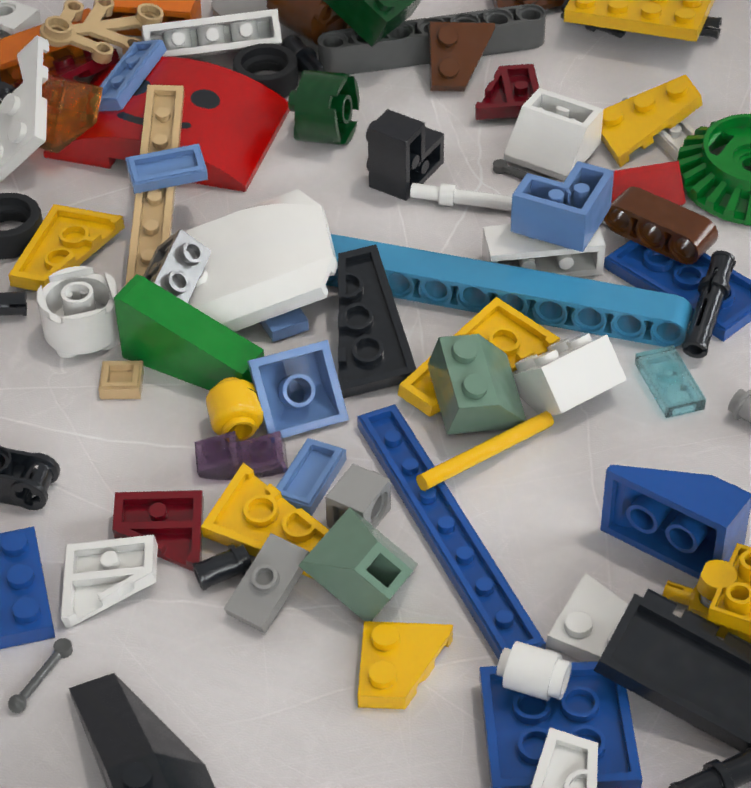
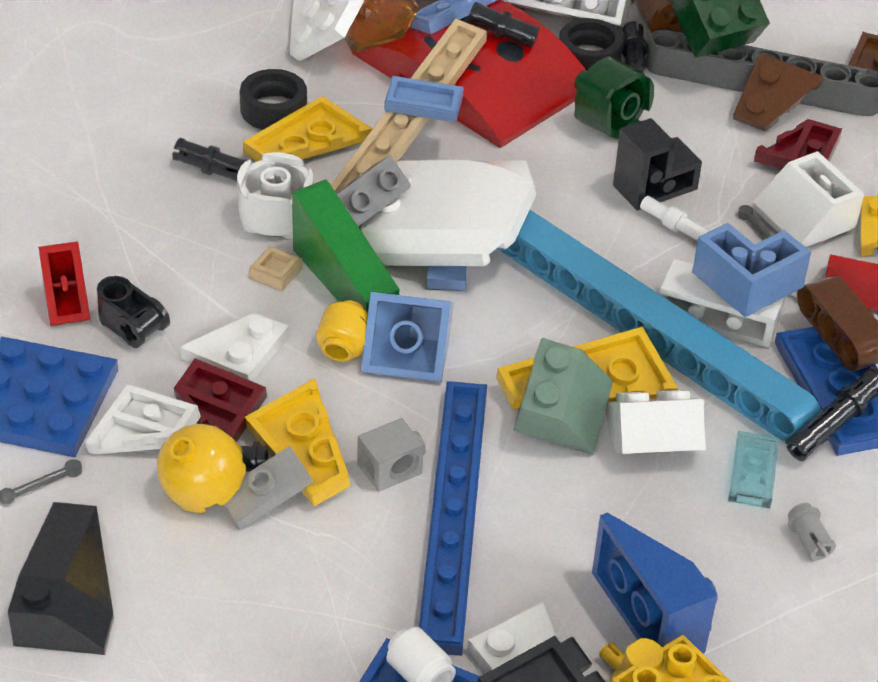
camera: 25 degrees right, 0 degrees up
clear purple slope [195,431,288,480] -> none
medium blue tile [276,438,347,516] -> none
sand green slope [299,507,418,621] -> none
black wing [338,244,416,399] -> none
yellow wing [358,621,453,709] -> none
yellow bar [416,411,554,491] -> none
none -> yellow cylinder [157,424,246,513]
none -> white wing [181,312,289,381]
none -> black pin [467,2,540,48]

